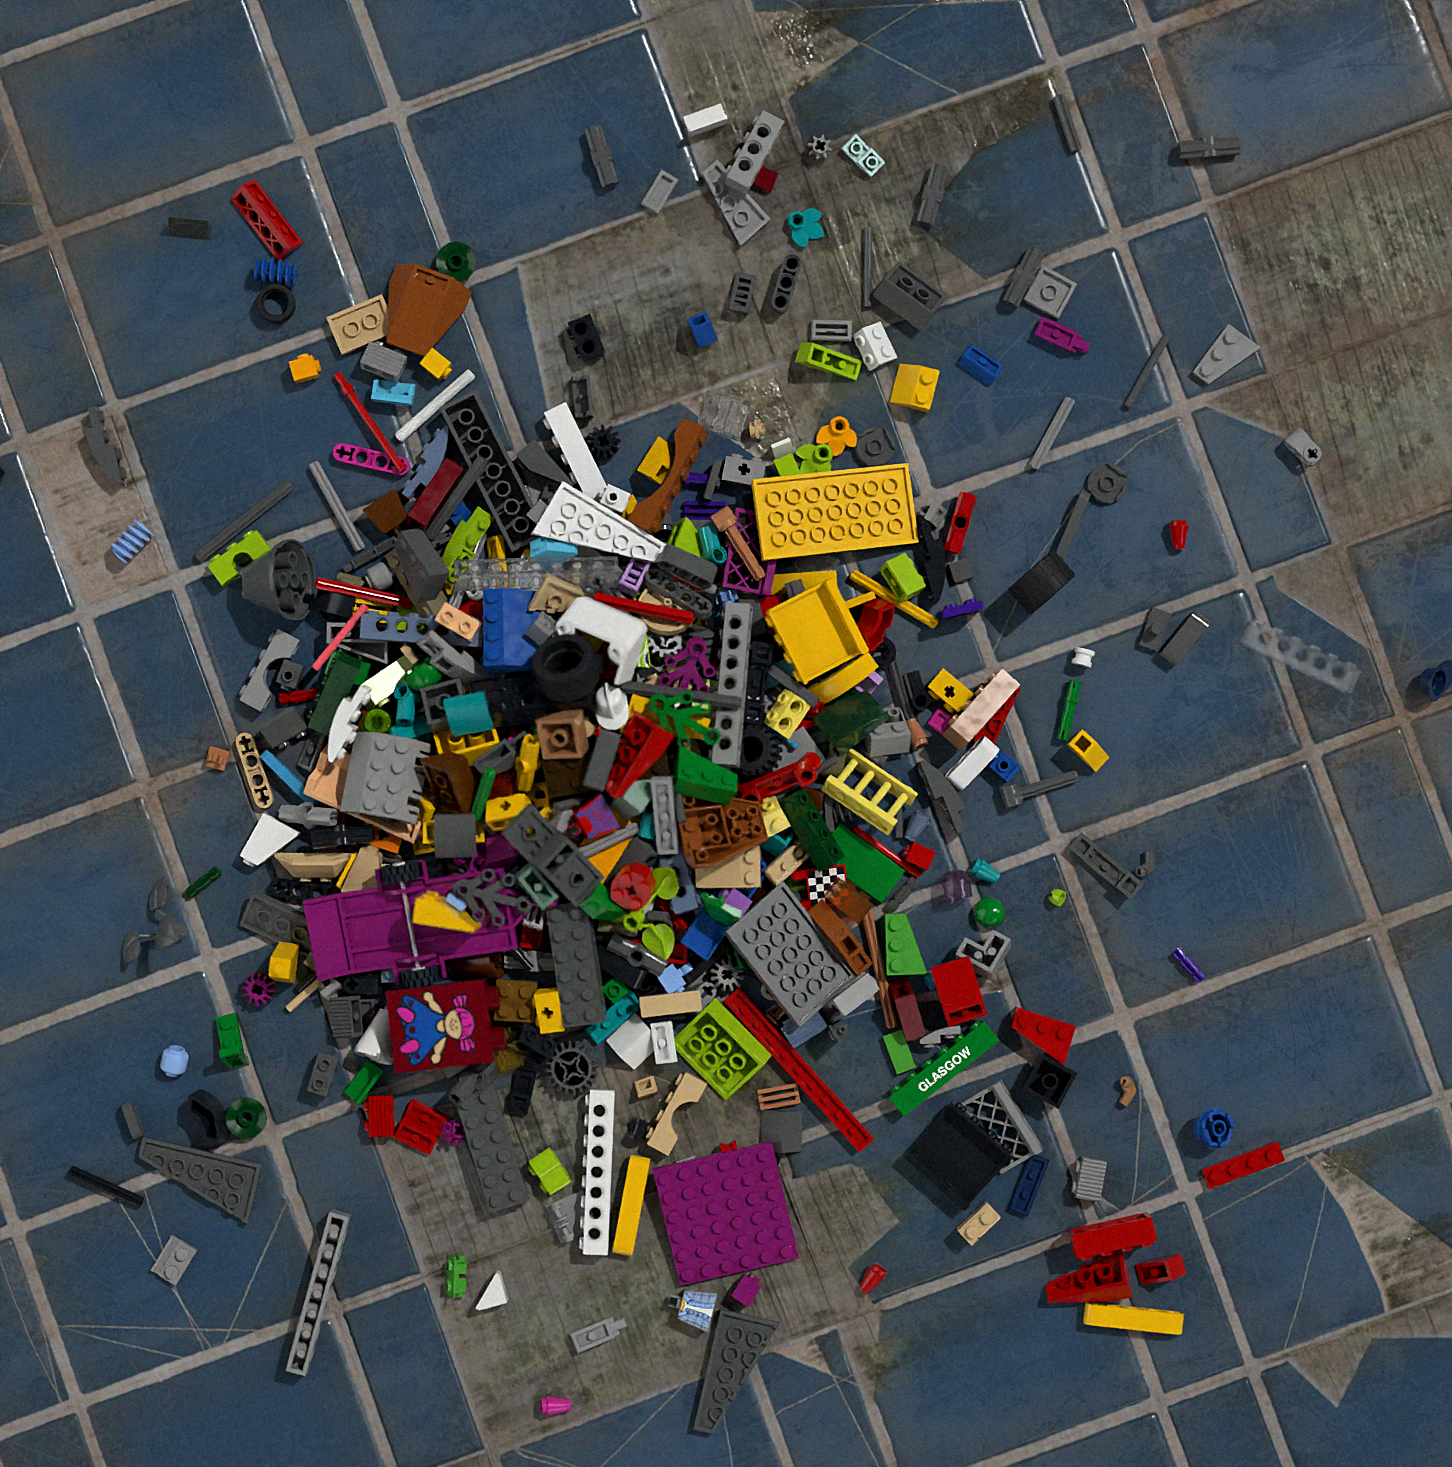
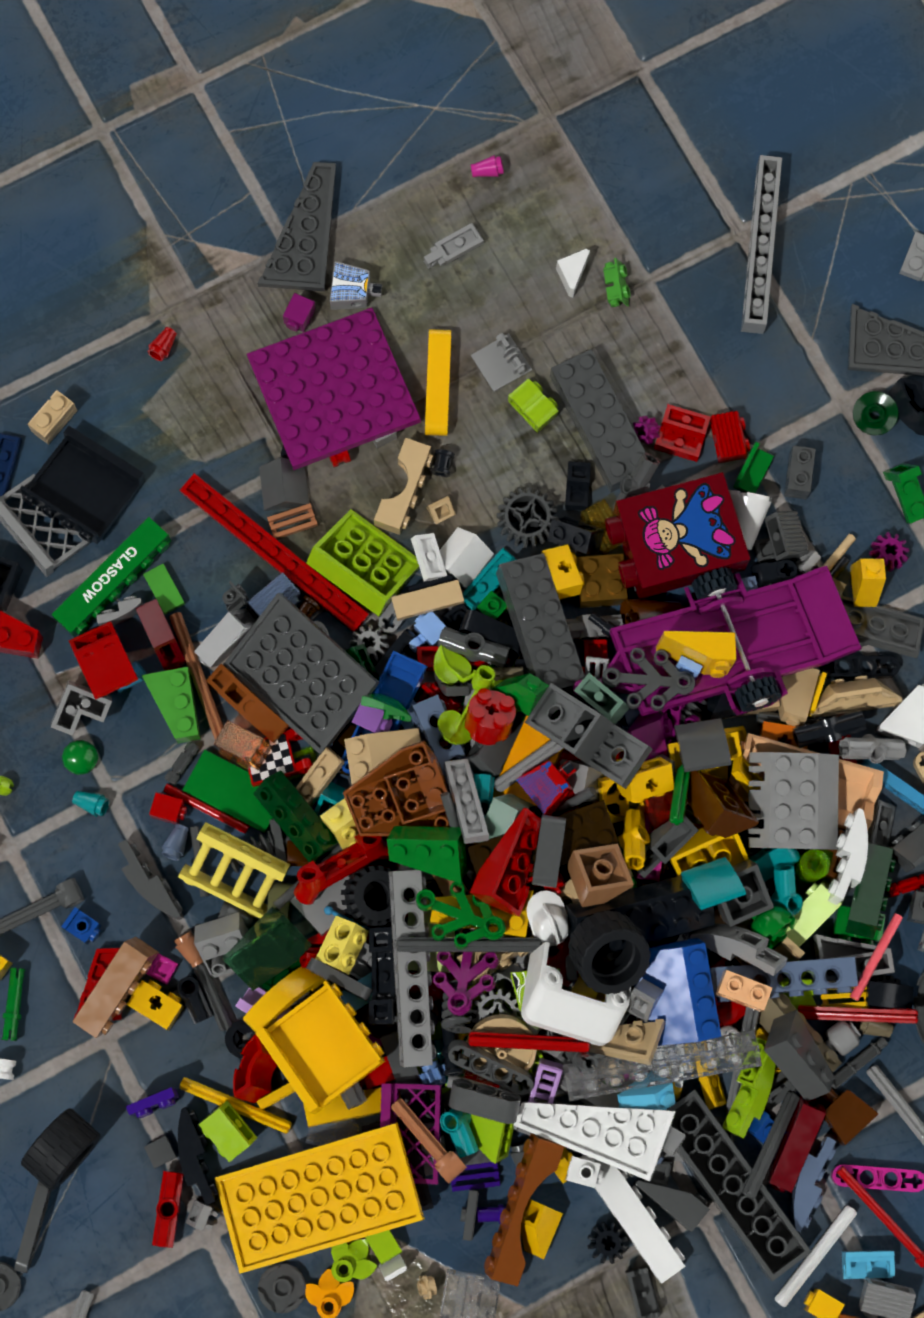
camera: 175 degrees right, 10 degrees down
white brick [579,1089,615,1255] -> none
light grey brick [722,454,766,488] -> none
clear purple helmet [941,869,973,903] -> none
white beam [945,736,1000,791] -> none

